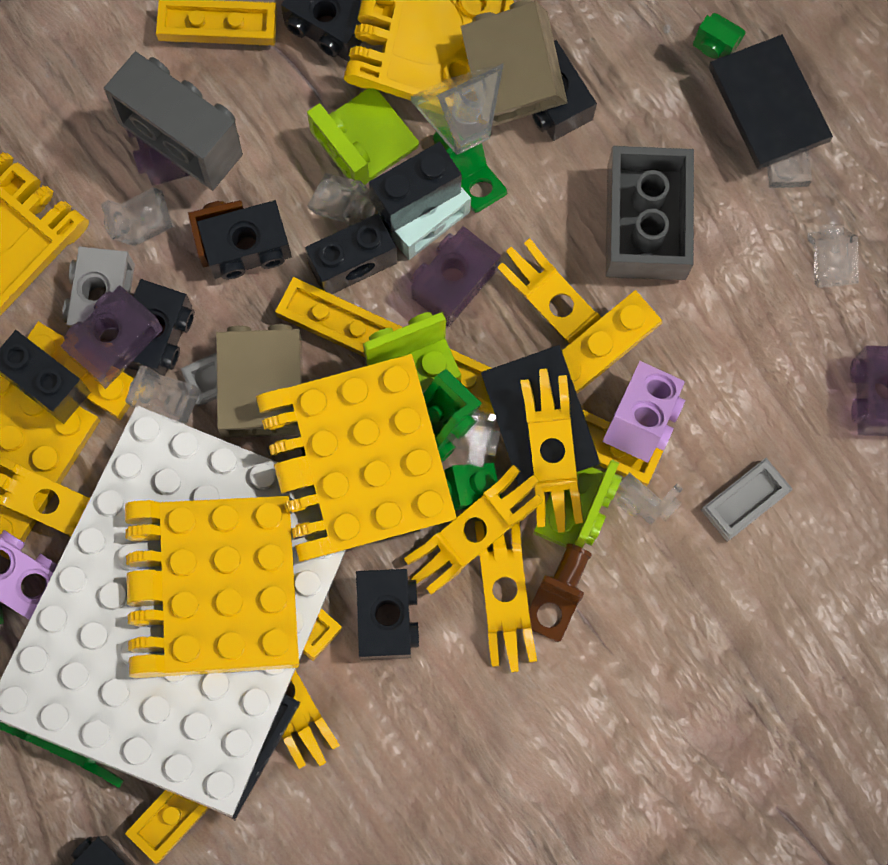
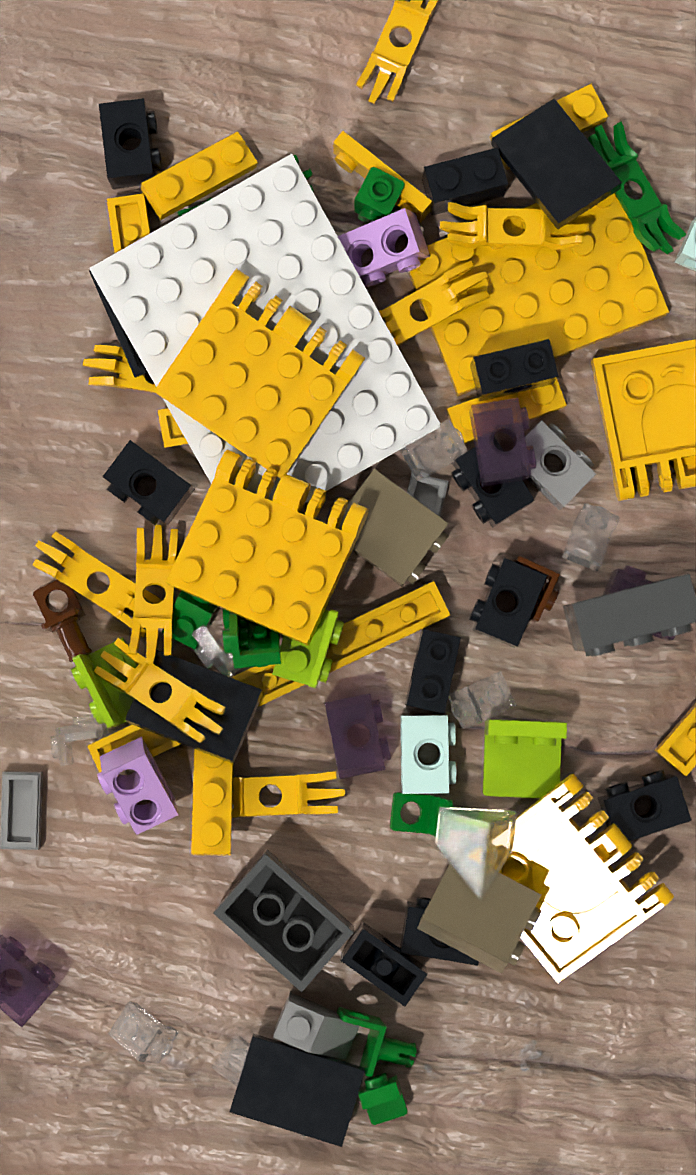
camera: 130 degrees right, 10 degrees up
black brick [369,141,462,233] -> none
none -> yellow plate [141,131,258,220]
none -> light grey slope [273,992,359,1059]
none -> green bracket [337,1007,417,1077]
none -> black brick [341,922,428,1007]

